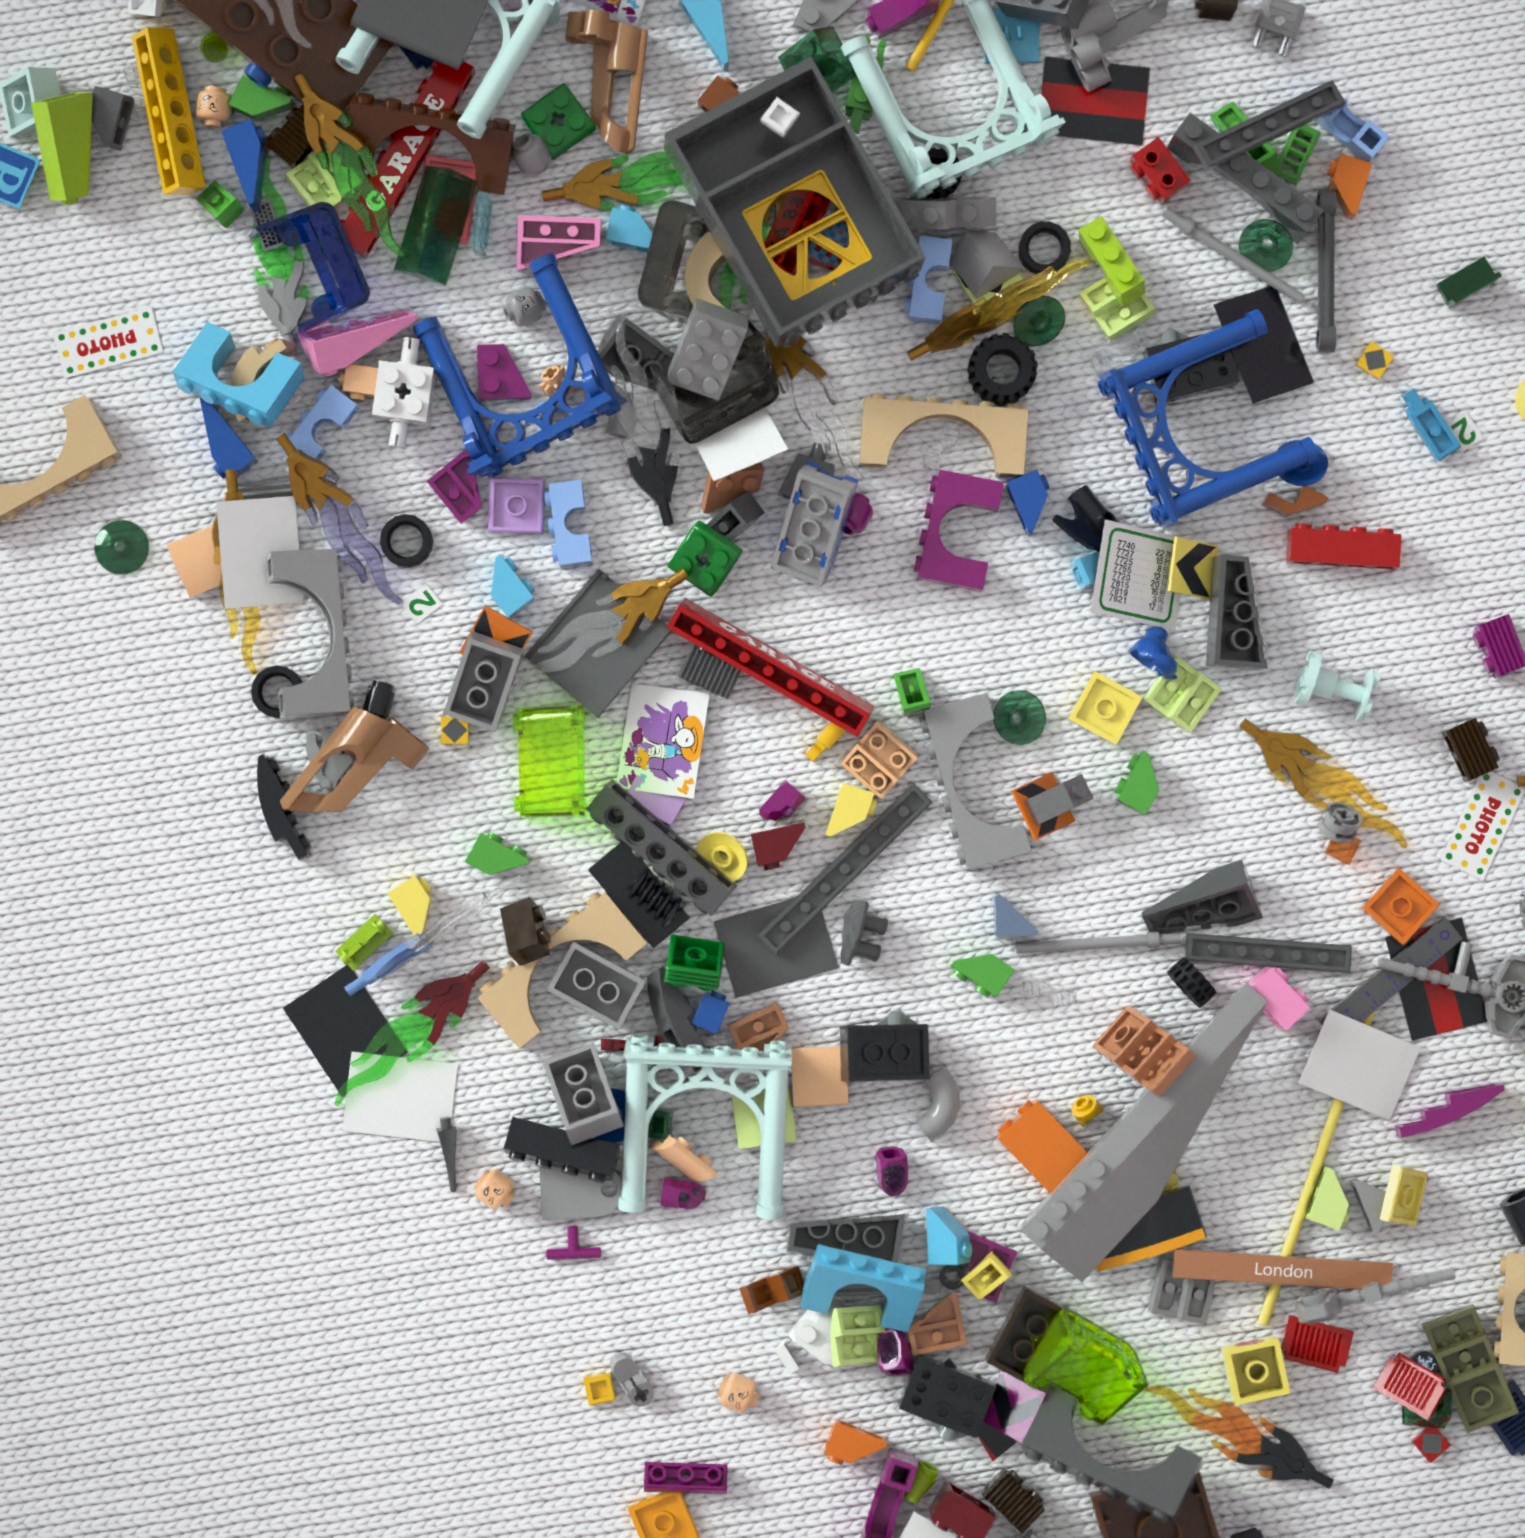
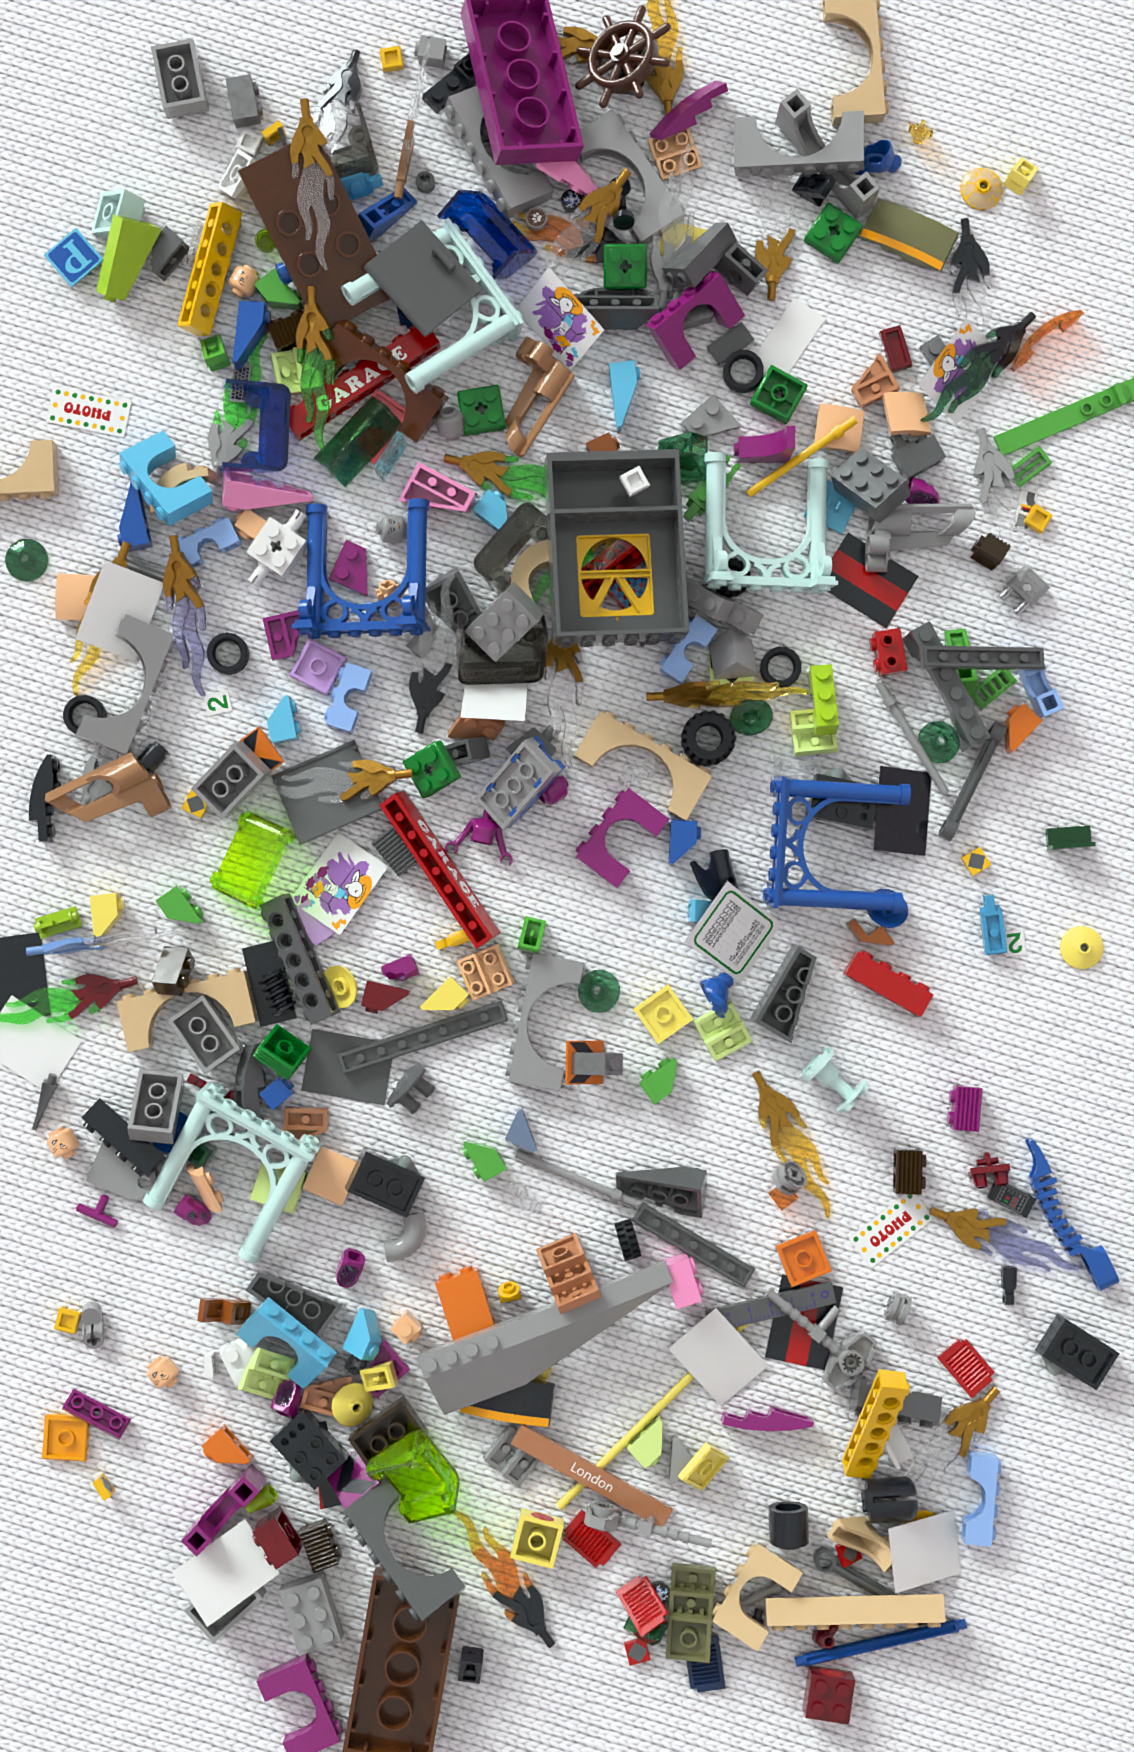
camera: 20 degrees right, 0 degrees up
light yellow piece [1168,537,1218,600] -> none
none -> light yellow dish [332,1383,373,1427]
none -> light nougat brick [390,1310,422,1345]
none -> magenta piece [445,809,513,866]

